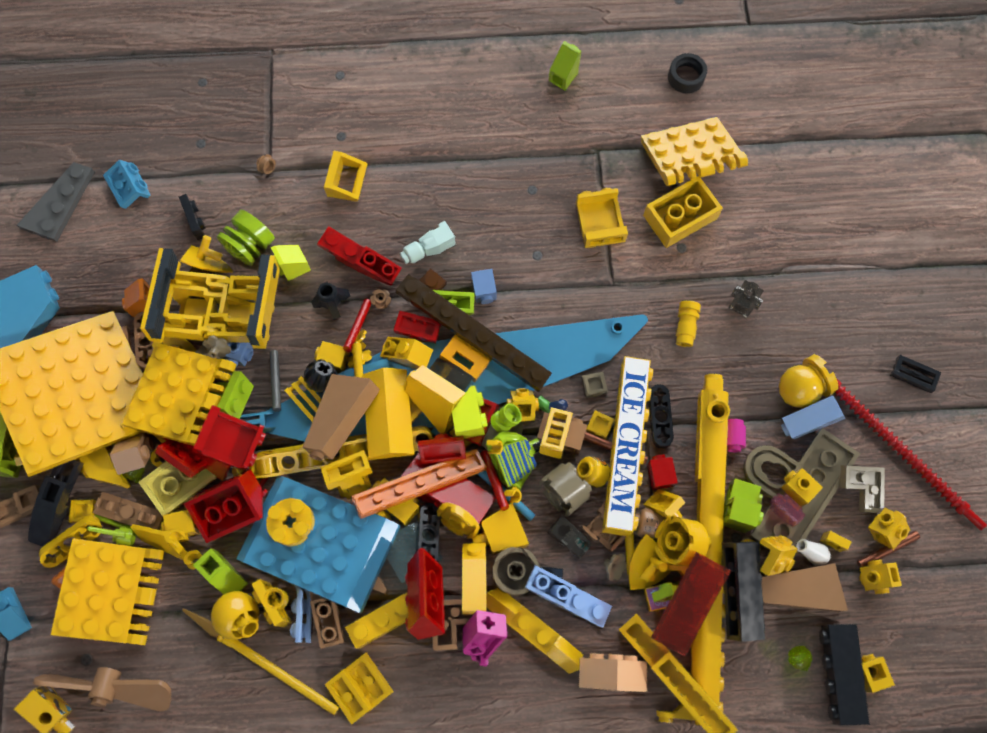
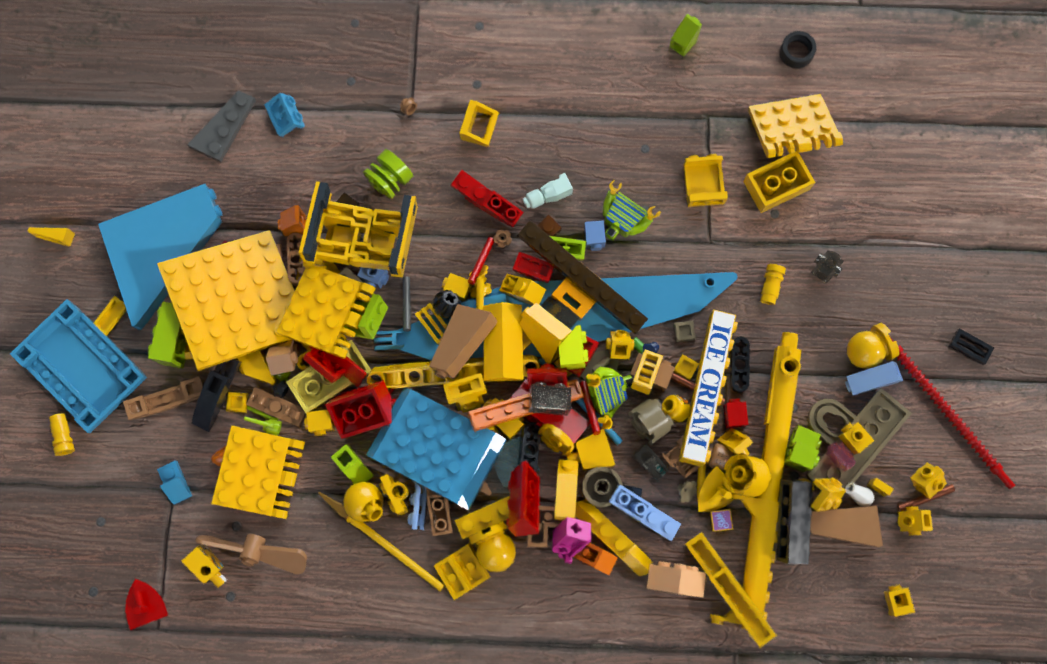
camera: 10 degrees right, 5 degrees up
yellow beam [39,516,102,568] -> none
yellow flag [130,524,202,570] -> none
black plate [179,194,206,240] -> none
yellow shield [180,235,233,273] -> none
red panel [192,405,266,471] -> none
dark tan plant [203,335,231,358] -> none
yellow plate [266,498,315,546] -> none
neon yellow slope [271,245,311,281] -> none
black rock [311,282,350,320] -> none
lime wheel [490,403,522,433] -> none
clear red brick [651,552,730,657] -> none
lime plate [651,581,687,602] -> none
dark pink brick [727,419,746,453] -> none
clear neon green plate [788,646,813,671] -> none
black brick [819,624,870,726] -> none
dark tan plate [840,465,885,513] -> none
none -> black plate [272,380,289,398]
none -> yellow tile [469,521,516,572]
none -> clear smoke brick [529,382,571,416]
none -> orange slope [574,543,618,575]
none -> lime torso [603,180,661,240]

